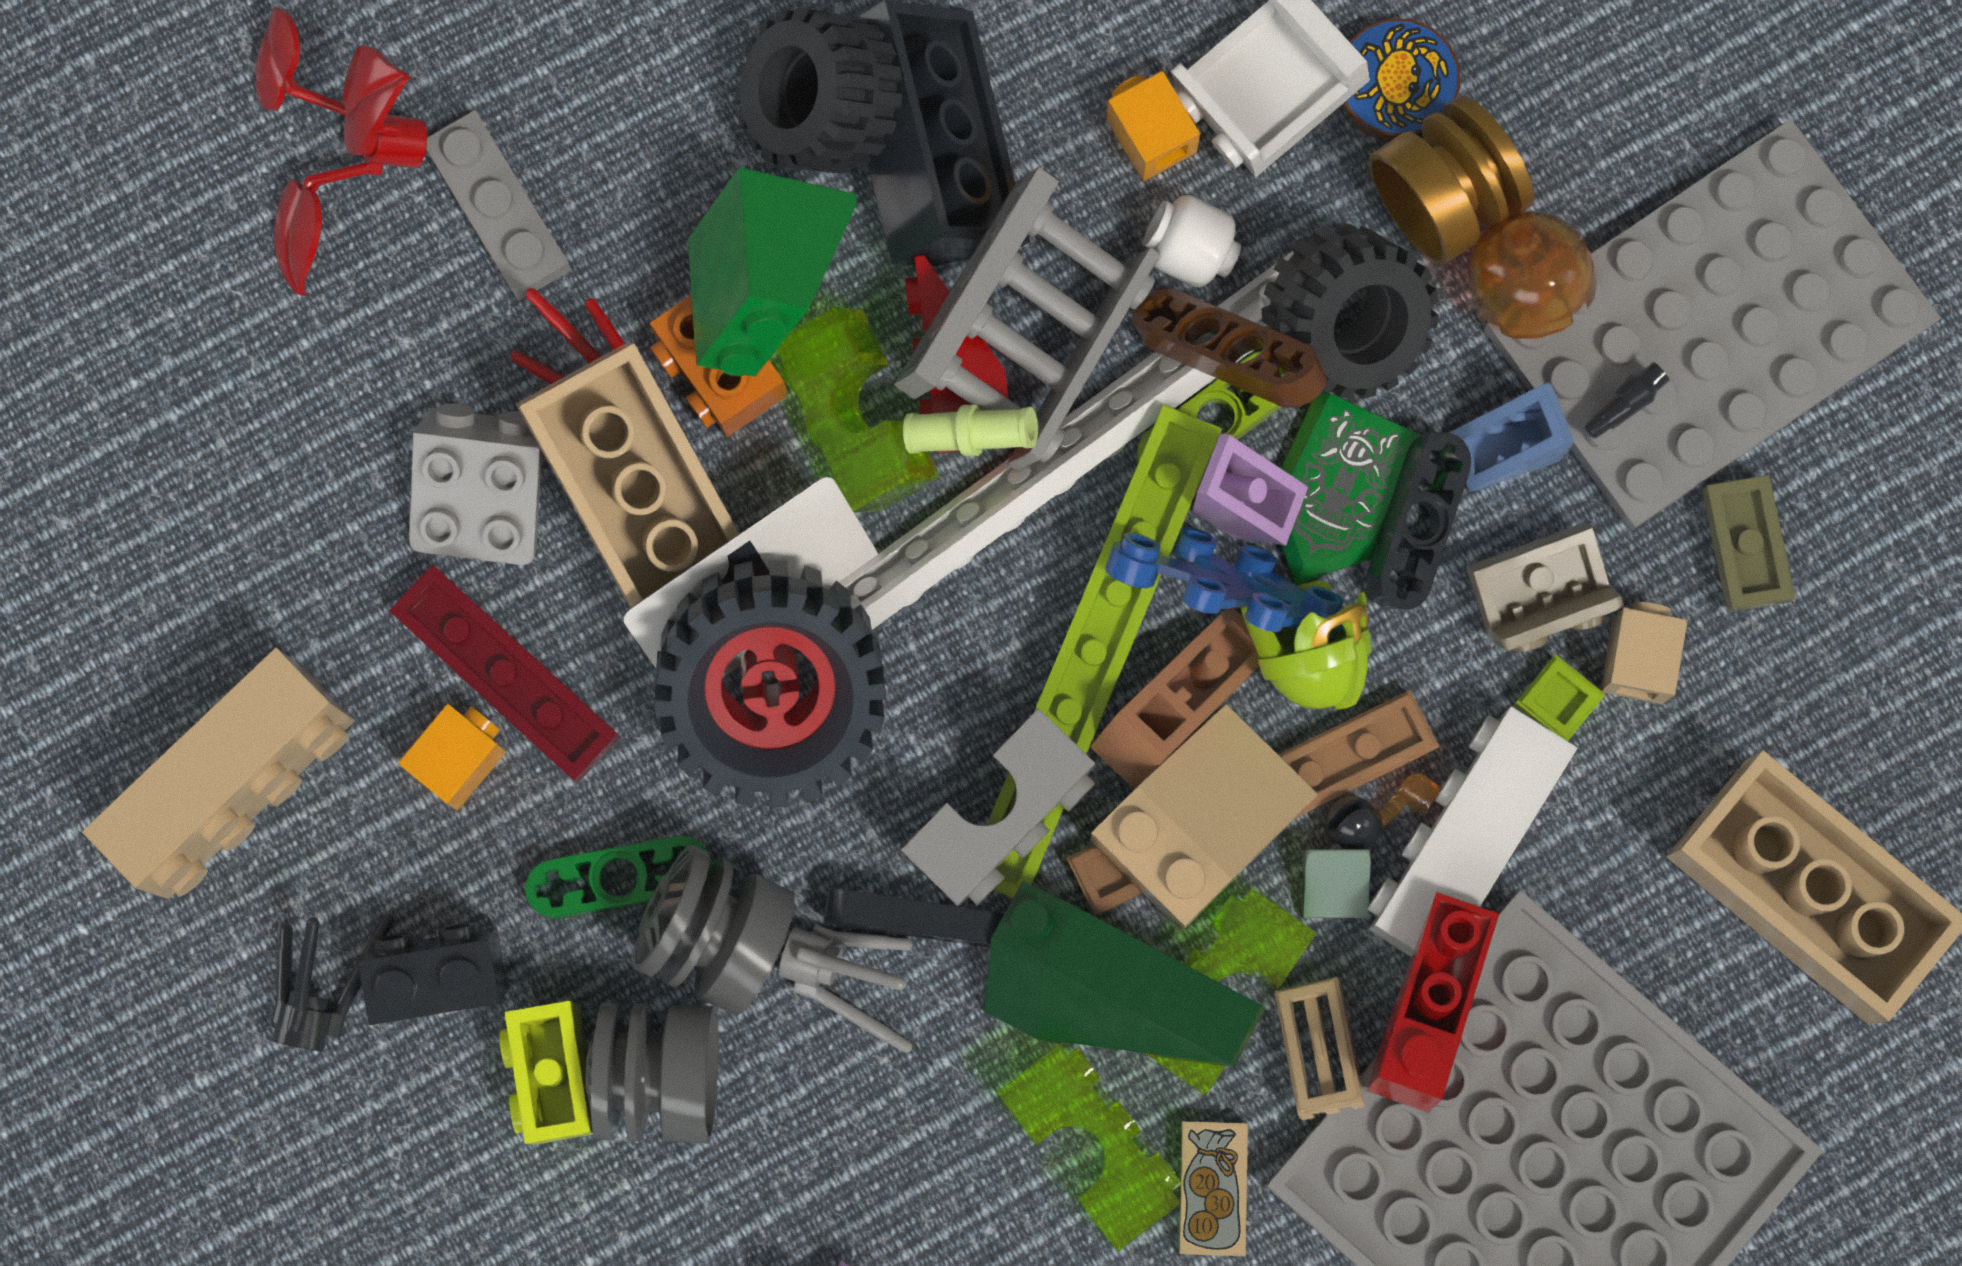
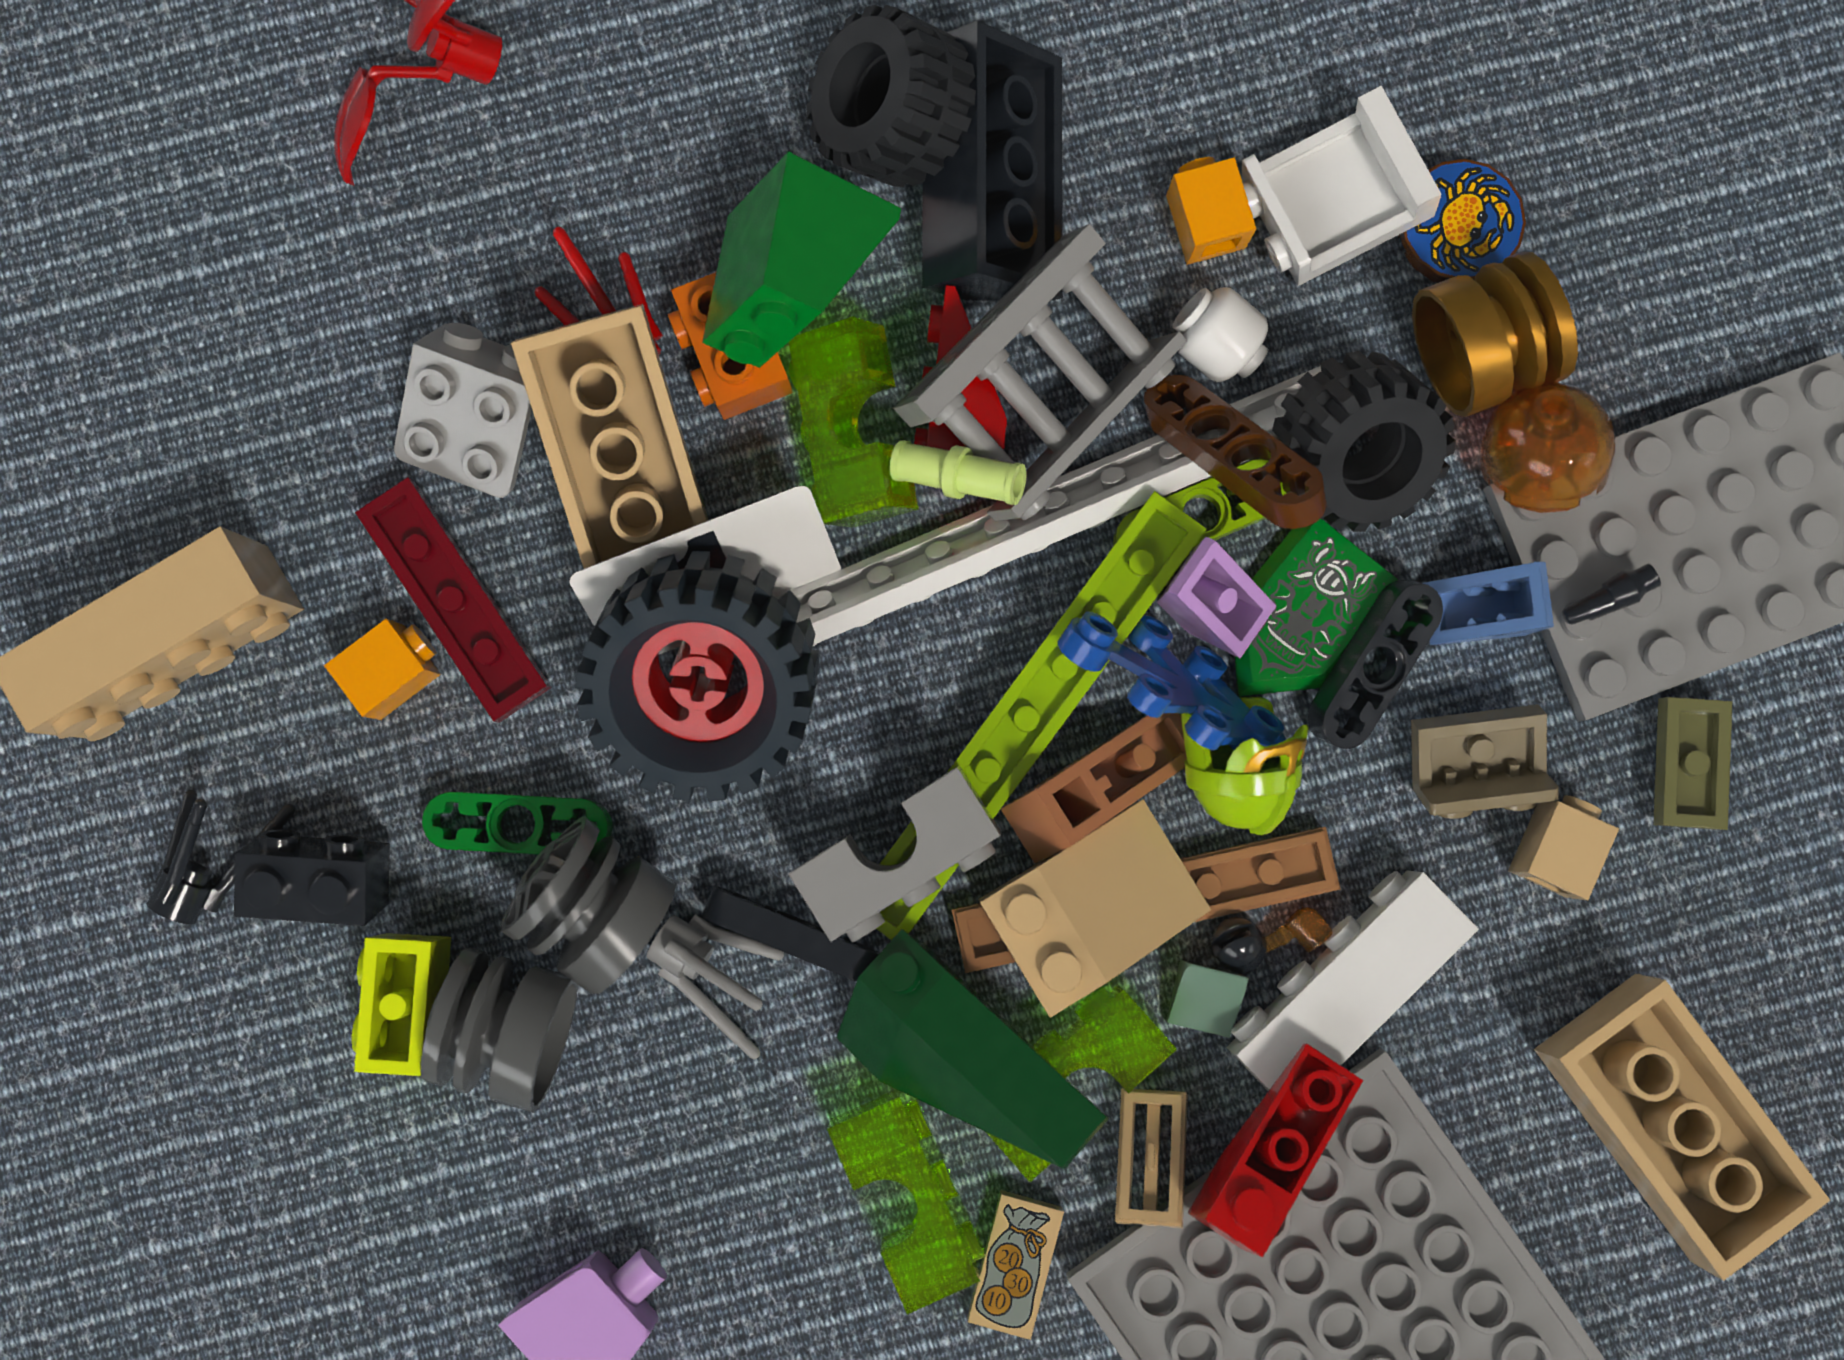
camera: 15 degrees right, 5 degrees up
light grey plate [426,110,572,301] -> none
lime tile [1513,654,1606,741] -> none

